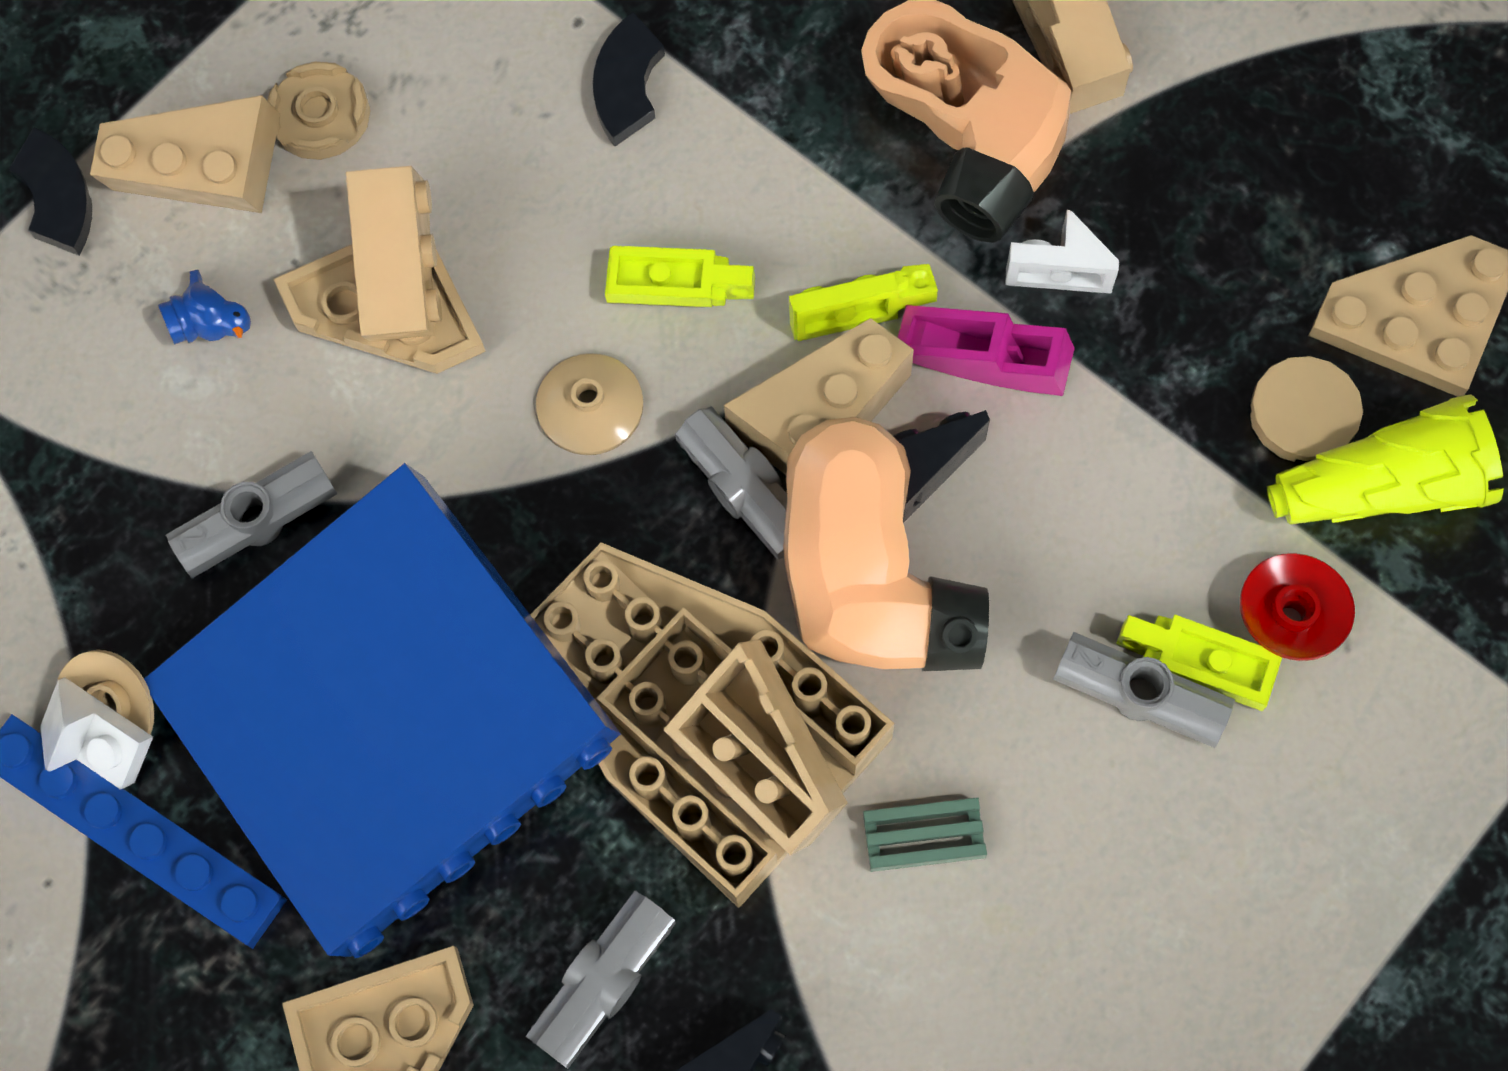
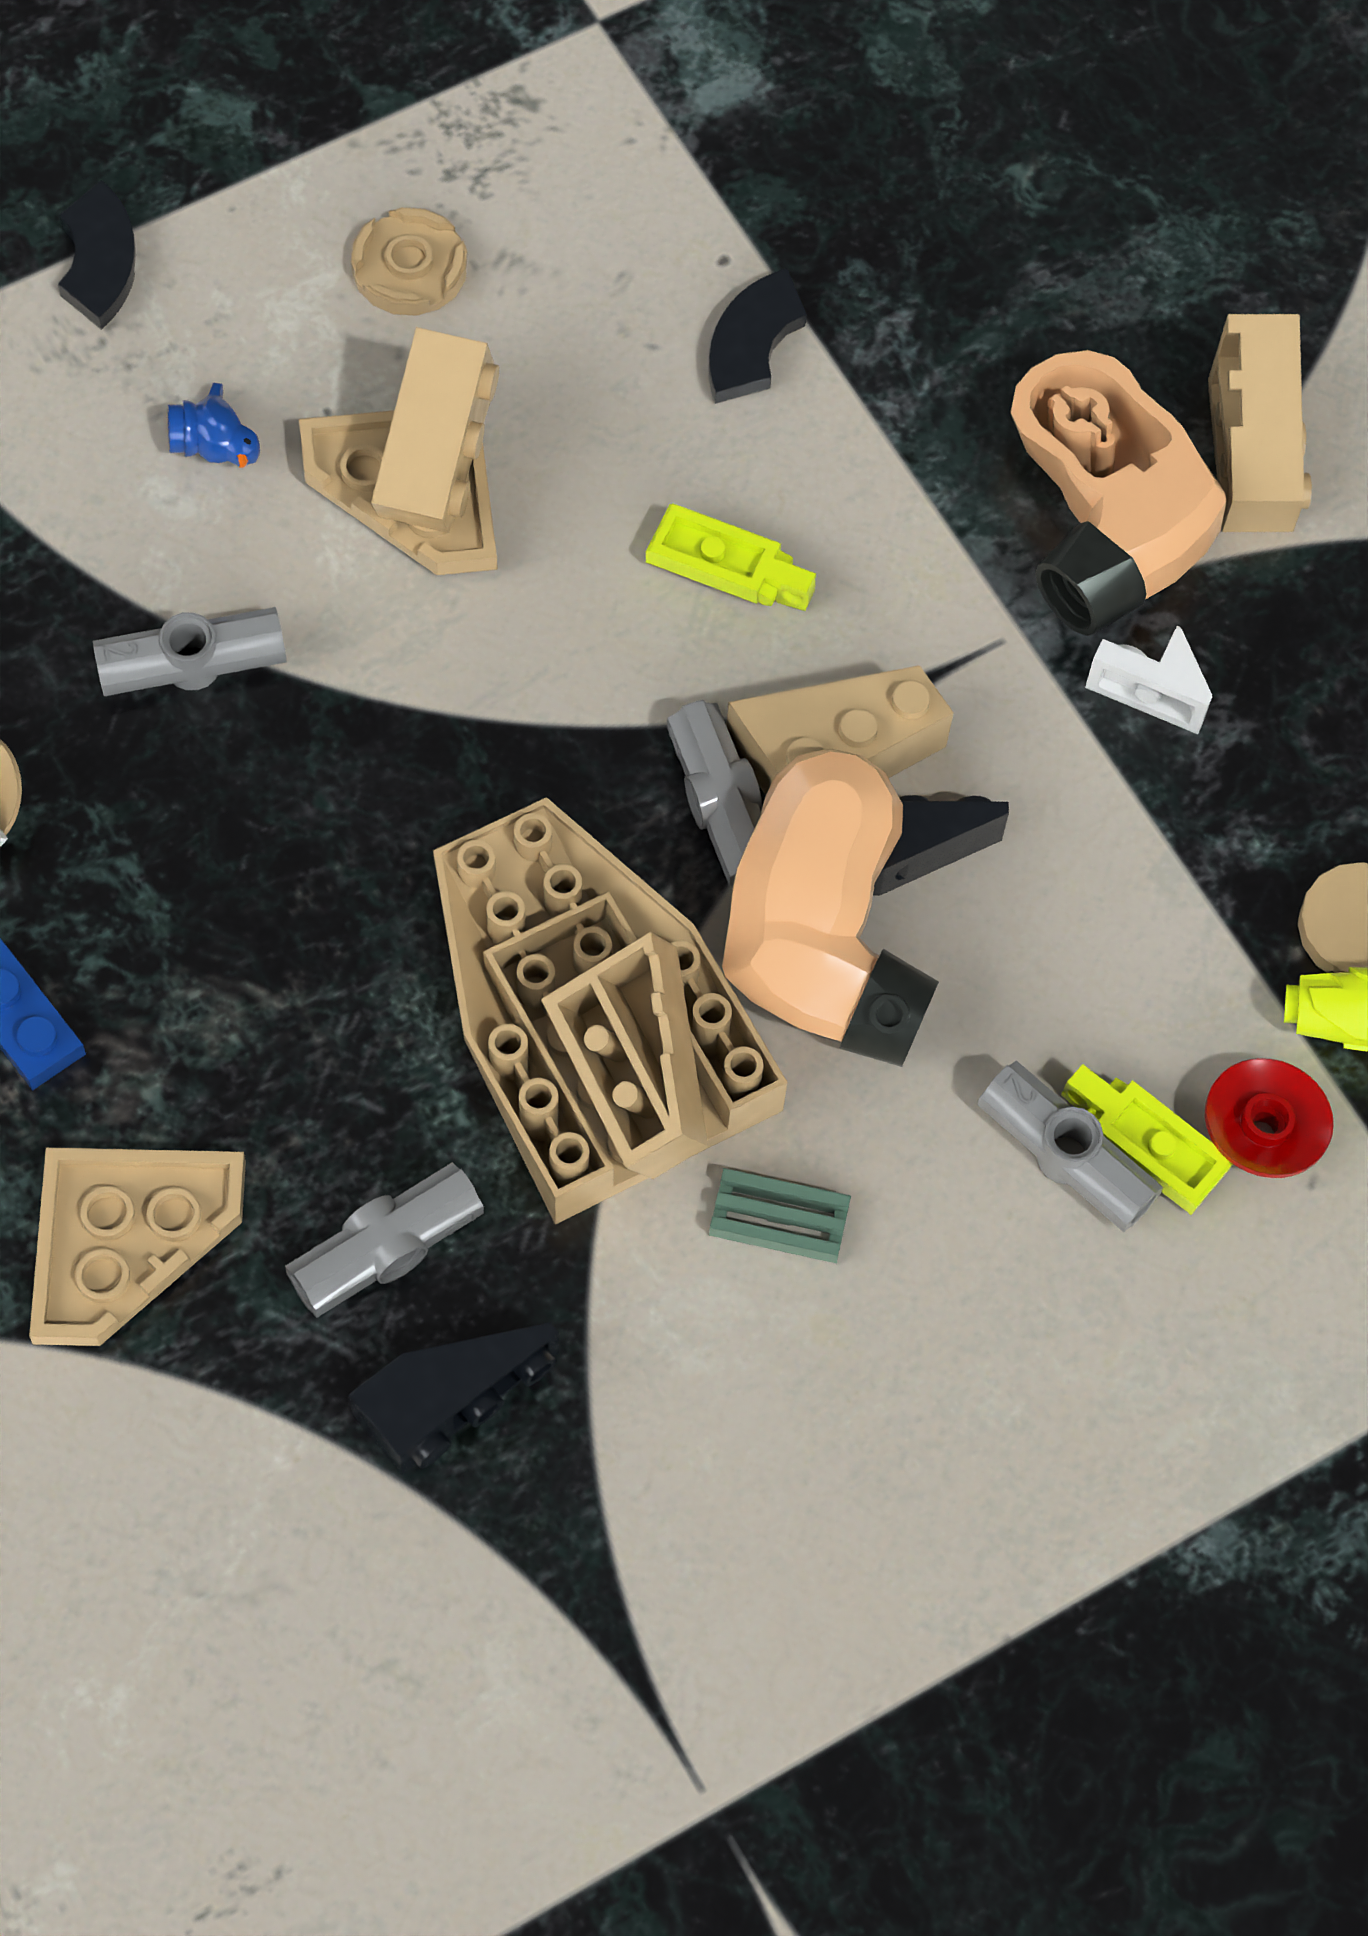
camera: 10 degrees right, 5 degrees down
tan wedge [90,95,281,213] -> none
blue brick [144,463,621,958] -> none
tan dish [536,354,643,455] -> none
neon yellow hinge [789,264,938,341] -> none
dark pink slope [897,305,1075,396] -> none

